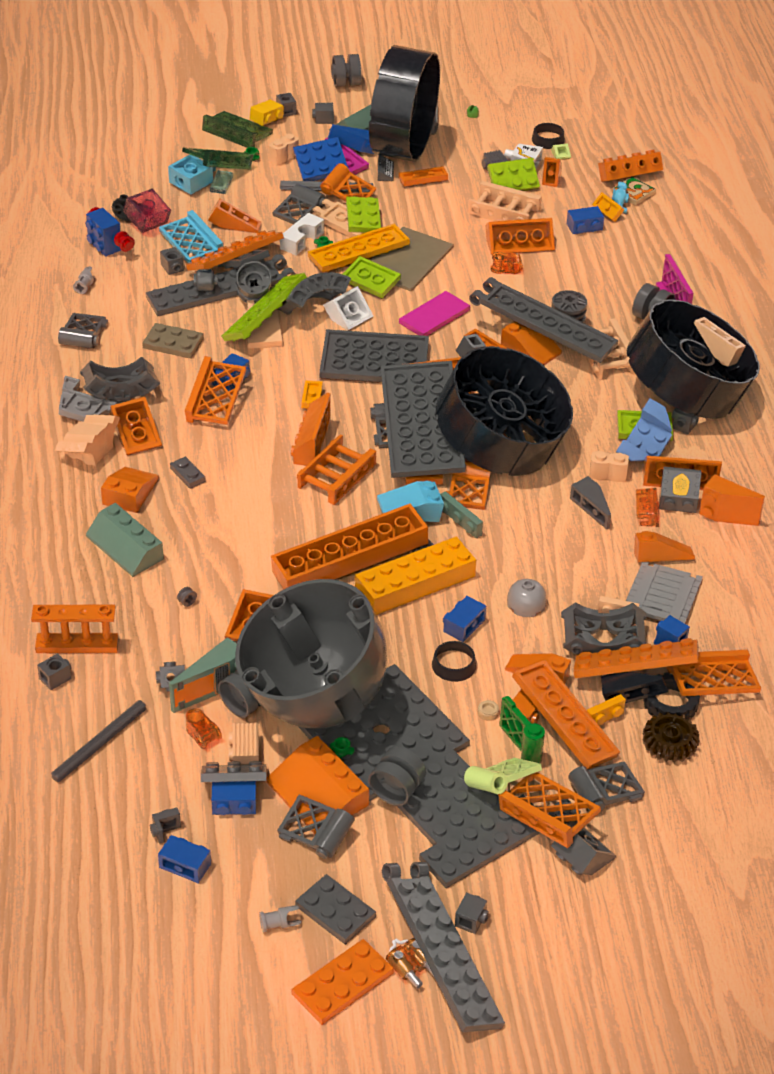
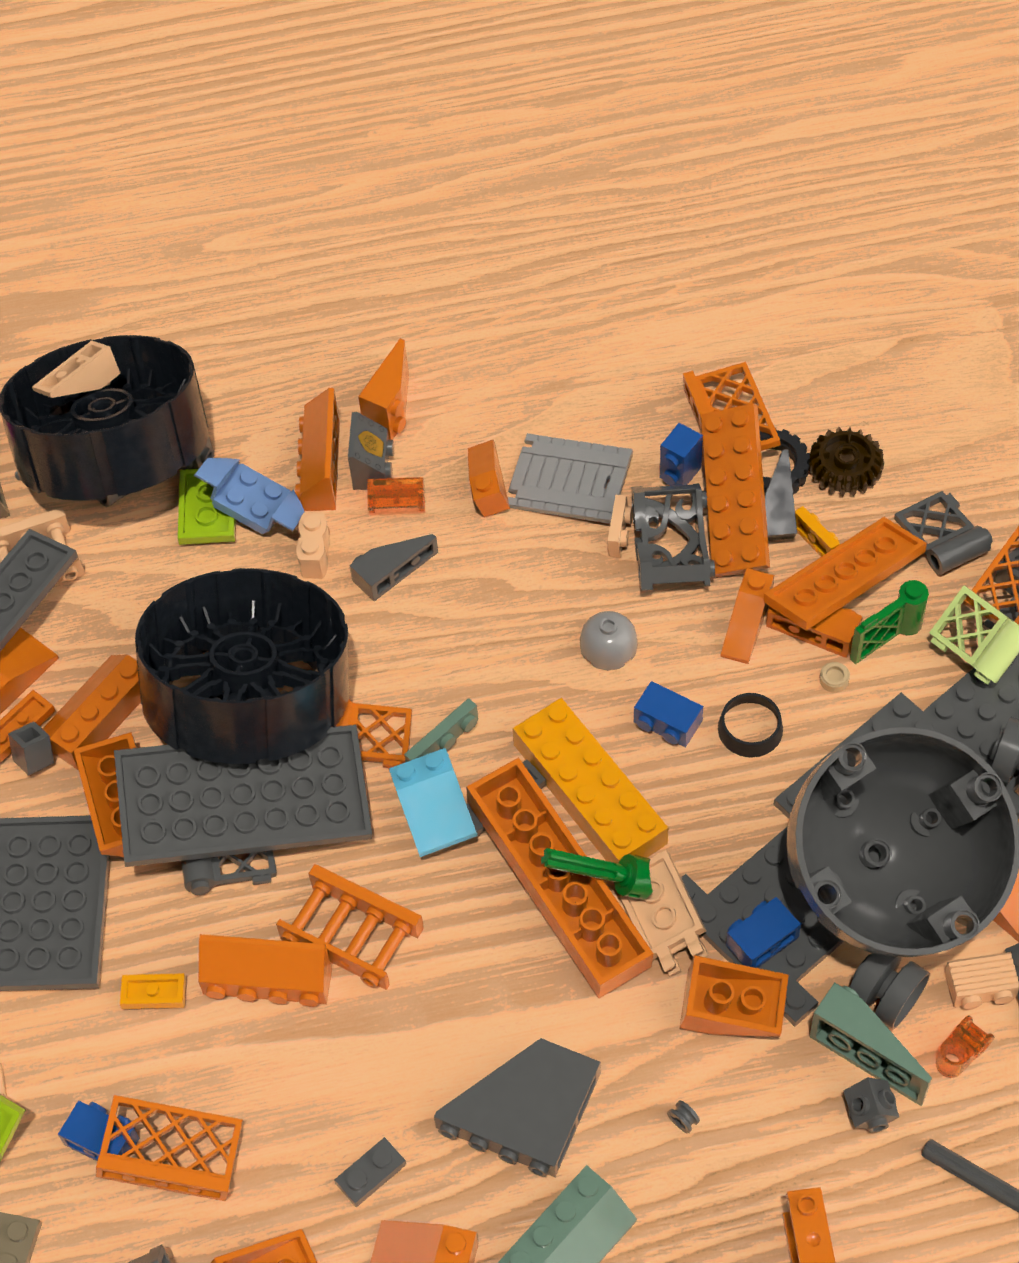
camera: 90 degrees left, 15 degrees up
none -> dark grey slope [434,1038,601,1178]
none -> green piece [541,848,653,900]

